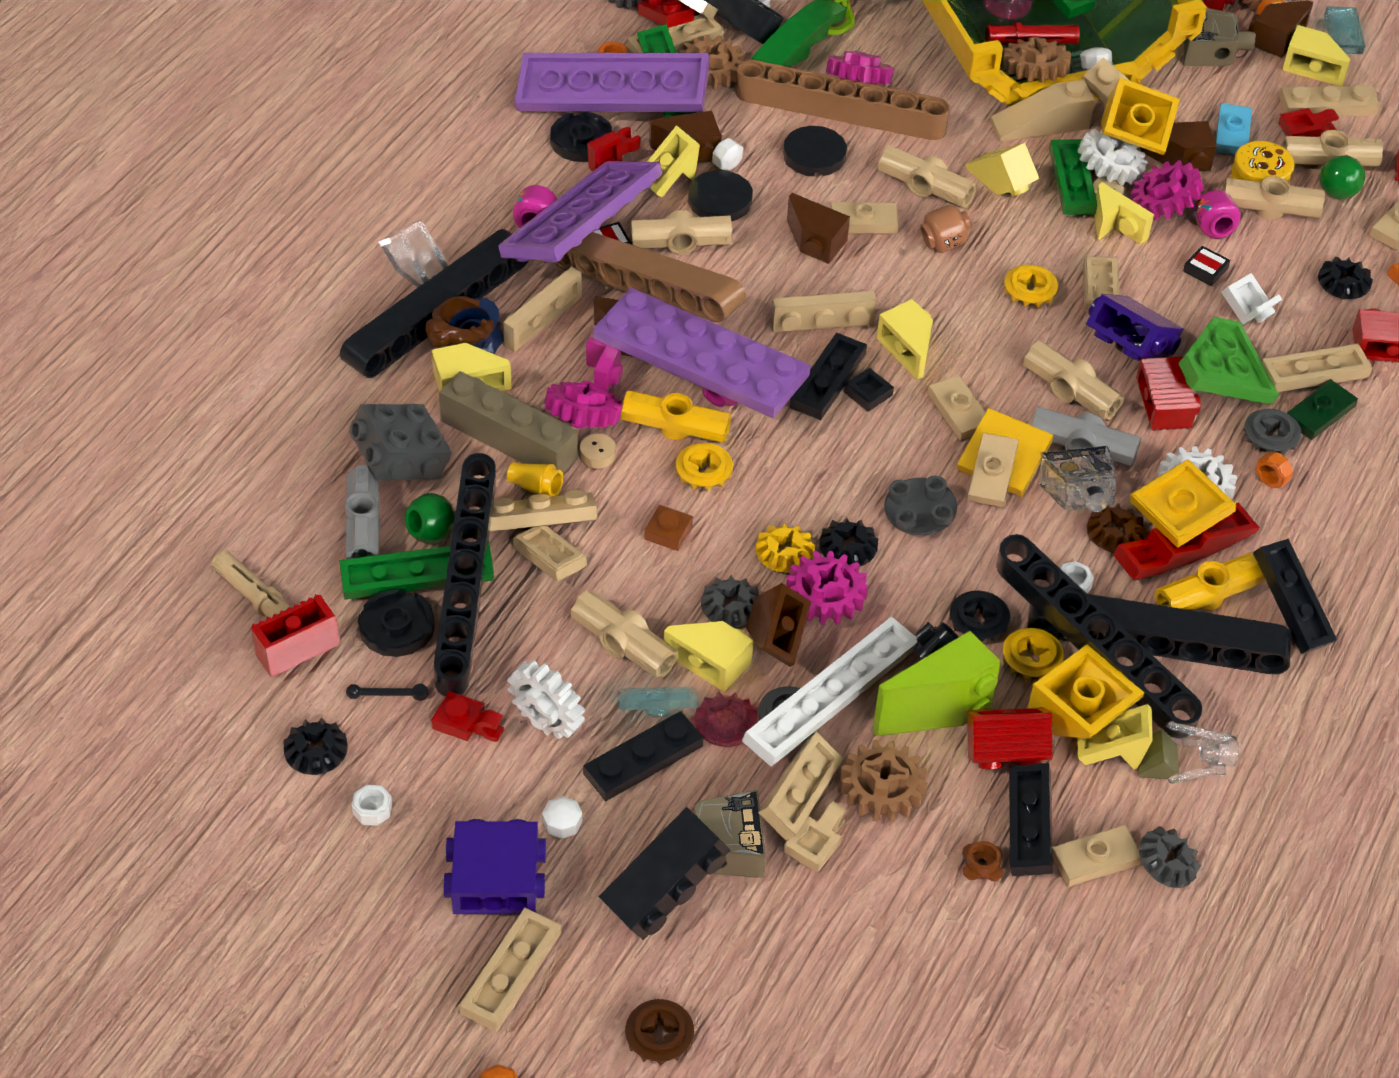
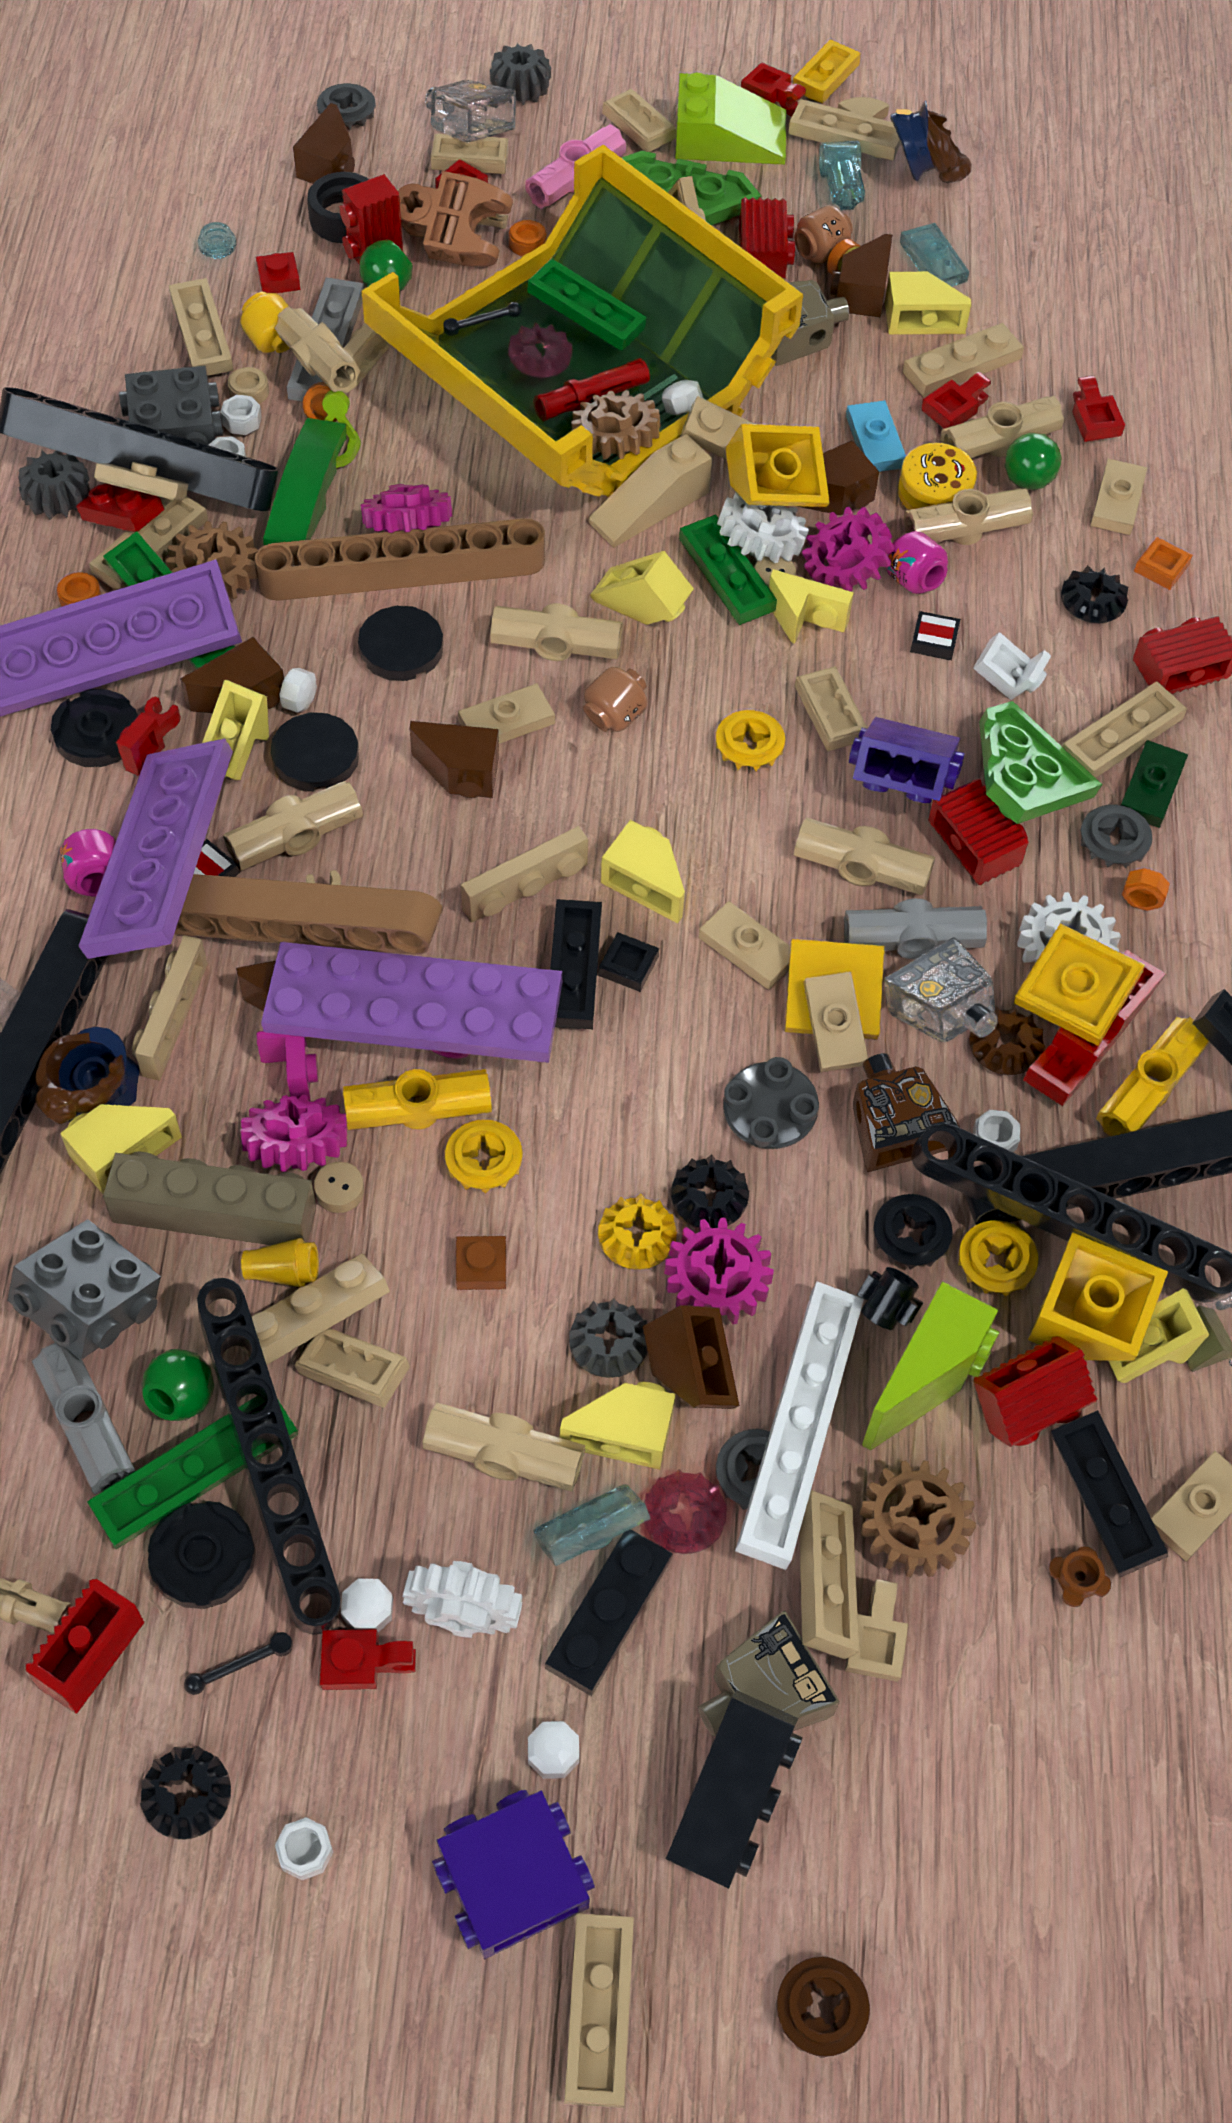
camera: 25 degrees left, 10 degrees up
none -> white tile [341,1578,393,1632]
none -> torso [853,1053,960,1172]

